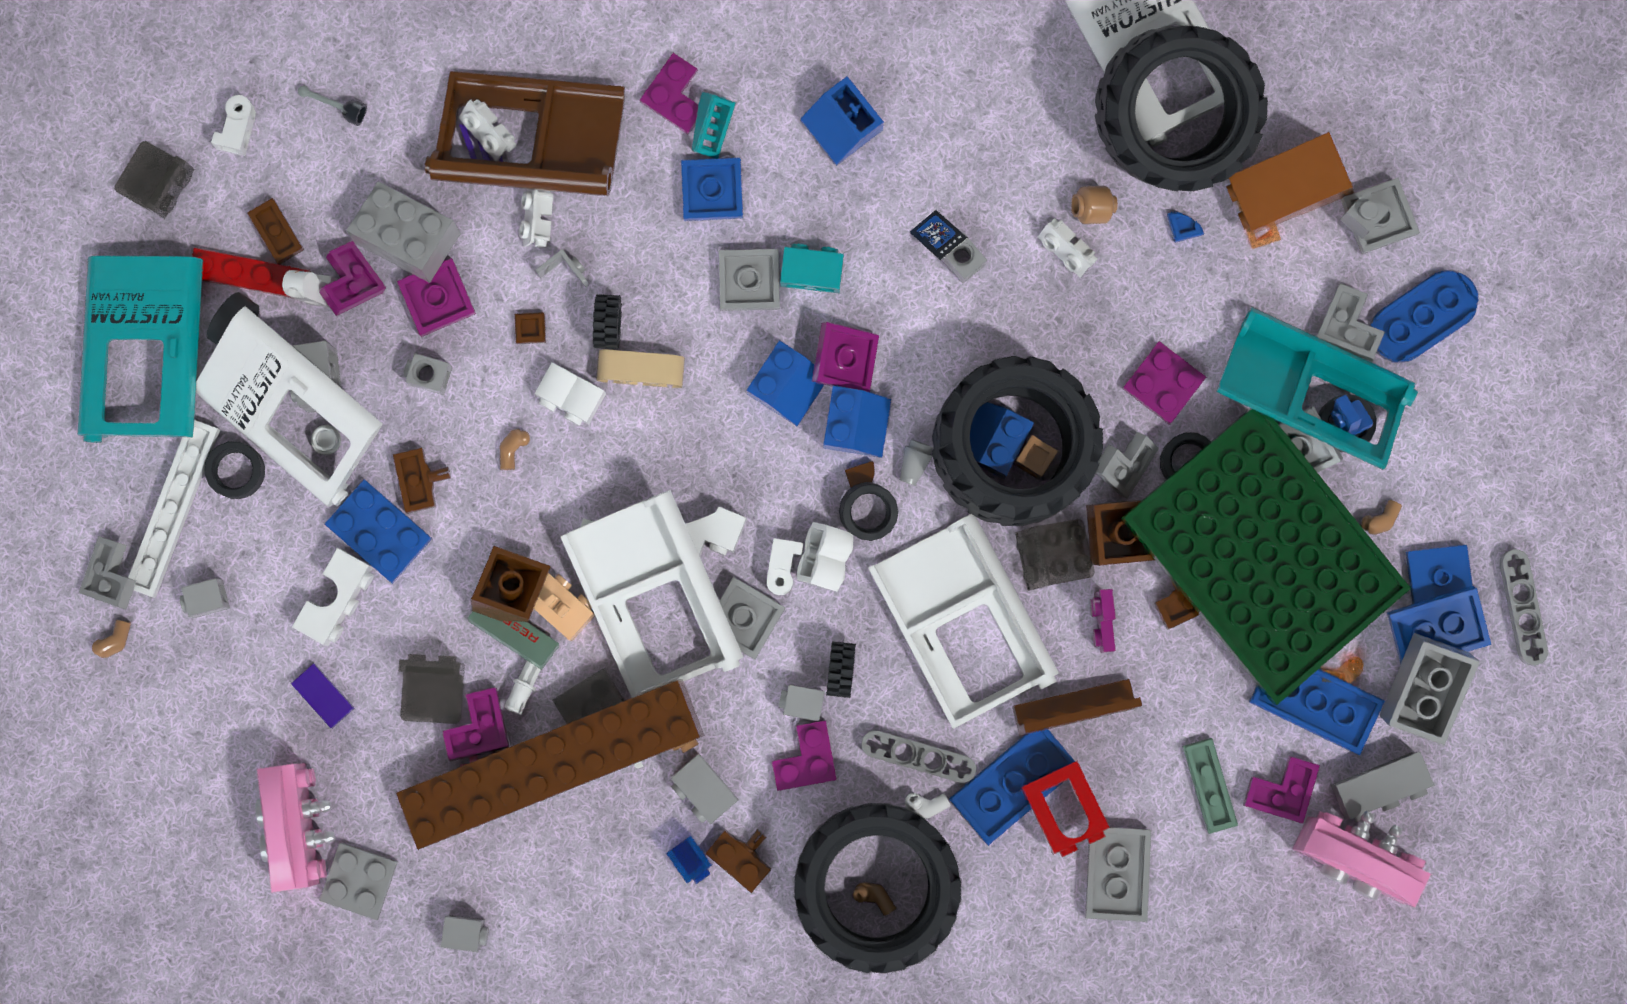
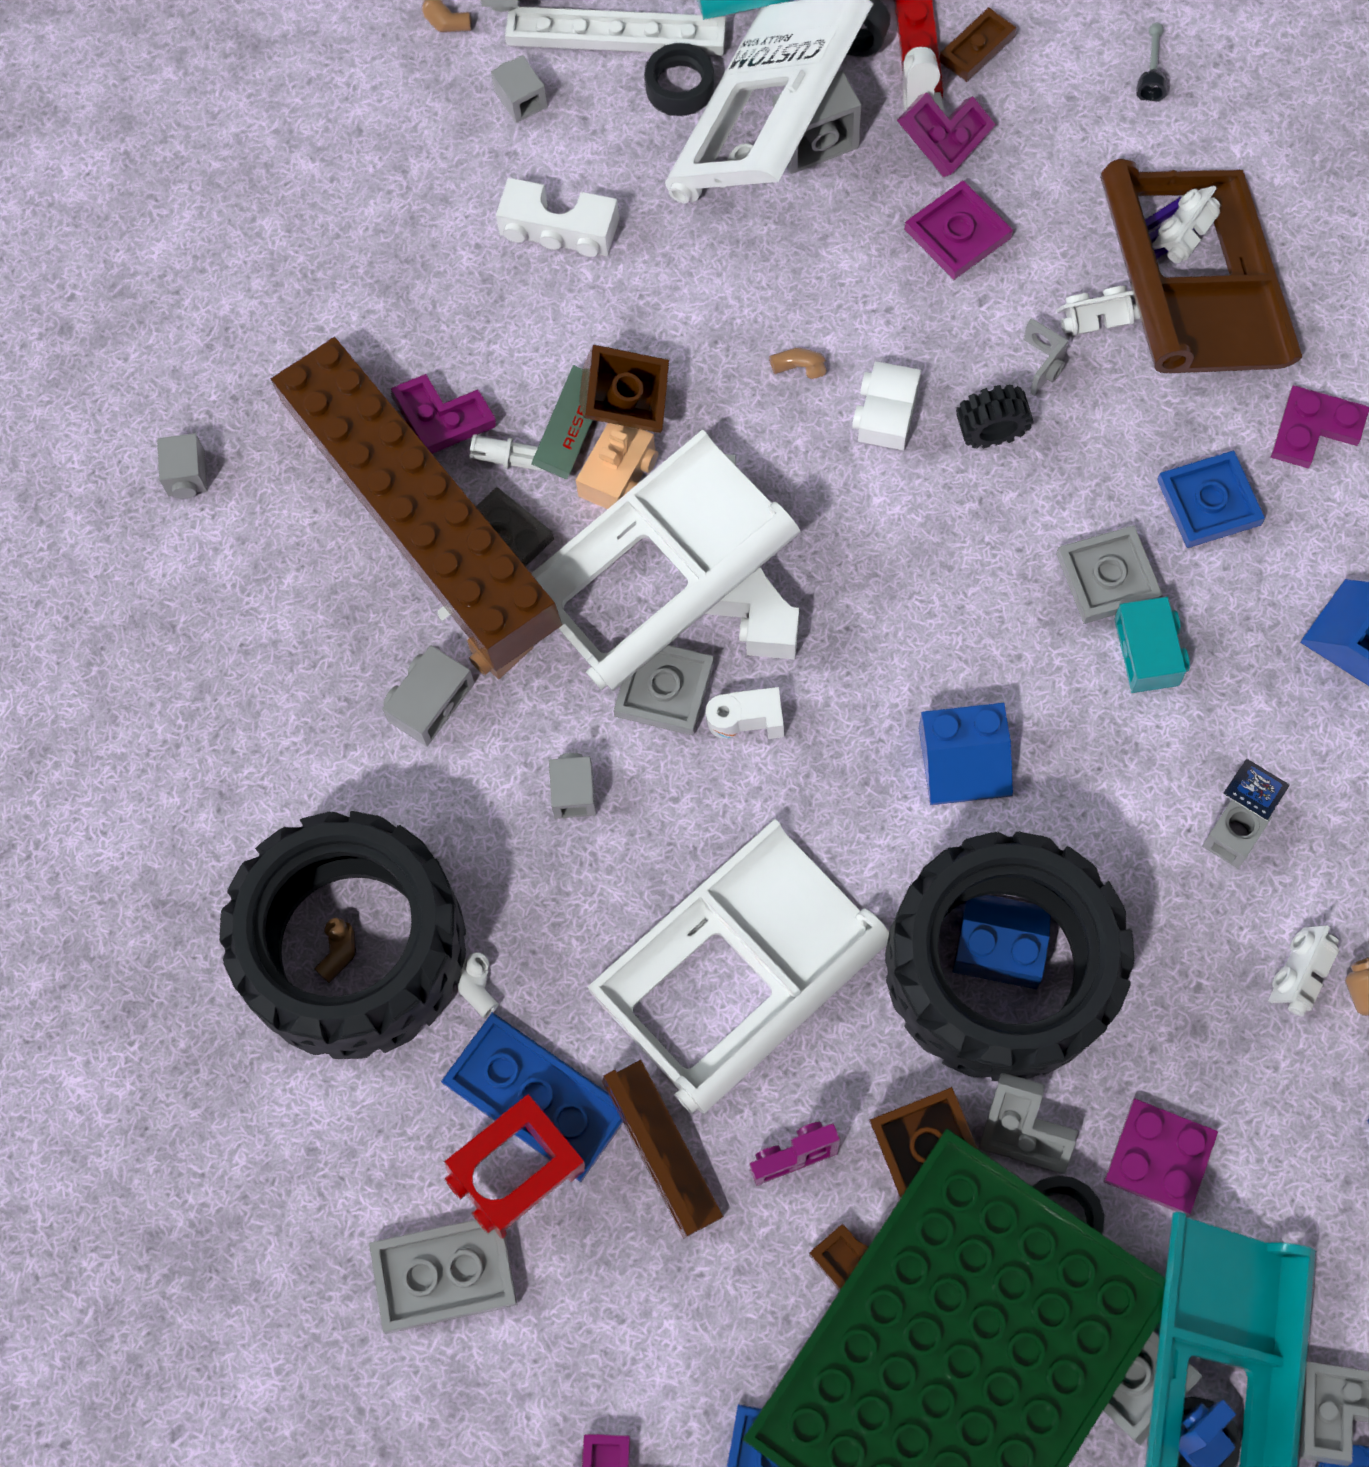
camera: 80 degrees right, 15 degrees down
bright pink piece [255,763,335,892] -> none
dark purple tile [291,663,355,729] -> none
light grey plate [319,842,398,920] -> none
blue plate [324,479,433,584] -> none
light grey brick [346,181,461,283] -> none
reddish brown plate [393,448,451,514] -> none
clear smoke bracket [398,654,465,724] -> none
light grey brick [404,353,453,395] -> none
reddish brown tile [515,312,546,345] -> none
tan beam [596,350,685,388] -> none
clear blue brick [666,835,713,884] -> none
teal slope [691,91,736,159] -> none
reddish brown plate [705,829,772,893] -> none
blue slope [746,340,824,427] -> none
magenta plate [772,721,837,791] -> none
white brick [797,522,853,592] -> none
magenta plate [812,322,879,392] -> none
black tyre [826,641,856,698] -> none
black tyre [839,482,899,541] -> none
reddish brown tile [845,461,875,488] -> none
light grey beam [861,730,976,783] -> none
light grey cone [899,439,933,486] -> none
medium nougat brick [1014,435,1058,480] -> none
clear smoke bracket [1015,519,1095,591] -> none
sand green tile [1182,738,1238,834] -> none

